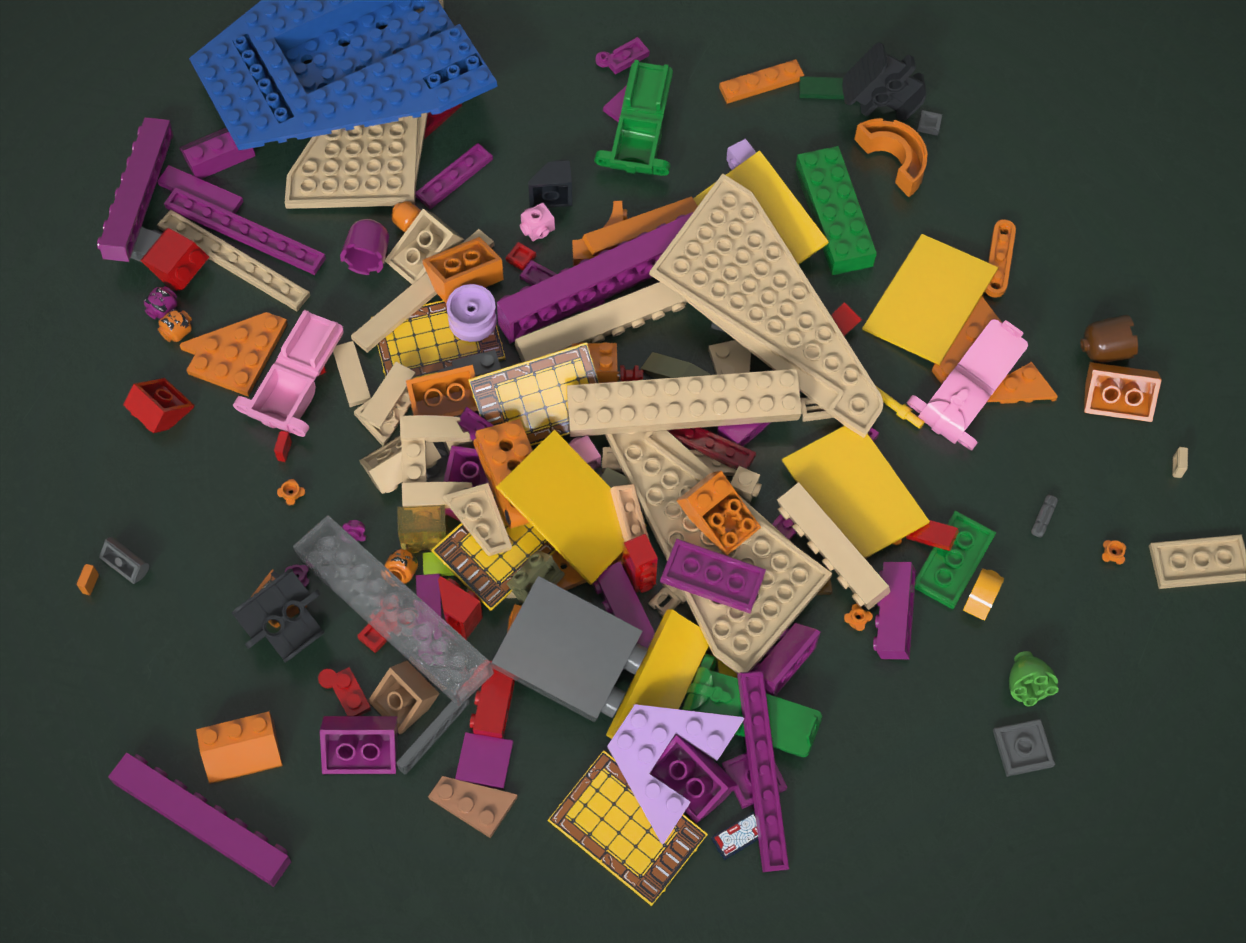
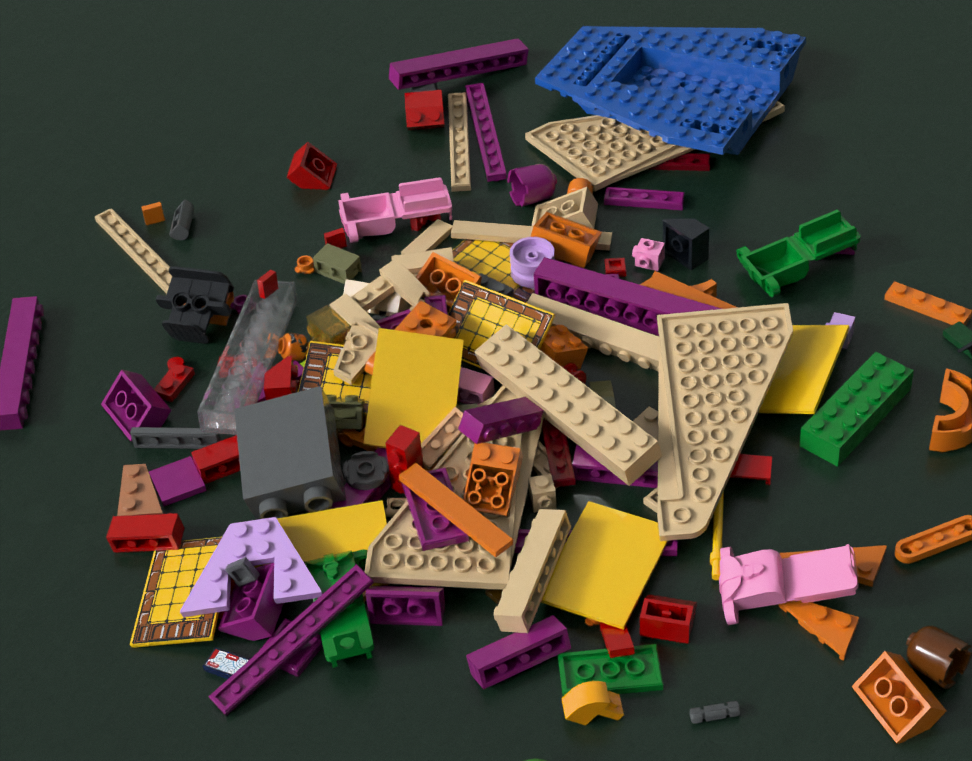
camera: 60 degrees right, 20 degrees down
magenta head [144,286,177,319] -> none
magenta tile [157,165,244,214] -> none
orange head [158,309,192,342] -> none
magenta slope [179,128,255,179] -> none
orange wing [180,312,288,397] -> none
orange slope [196,712,283,784] -> none
magenta plate [342,520,366,541] -> none
medium nougat slope [368,661,440,734] -> none
magenta hinge [596,37,650,75] -> none
orange plate [844,604,873,631] -> none
yellow piece [863,234,998,365] -> none
none -> tan tile [95,208,172,294]
none -> red brick [106,513,185,552]
none -> dark grey tile [225,557,260,587]
none -> red tile [257,270,279,299]
none -> olive hinge [313,243,362,284]
none -> dark grey tile [343,451,389,490]
none -> orange tile [399,463,513,557]
none -> magenta brick [458,397,544,444]
none -> red slope [640,594,697,644]

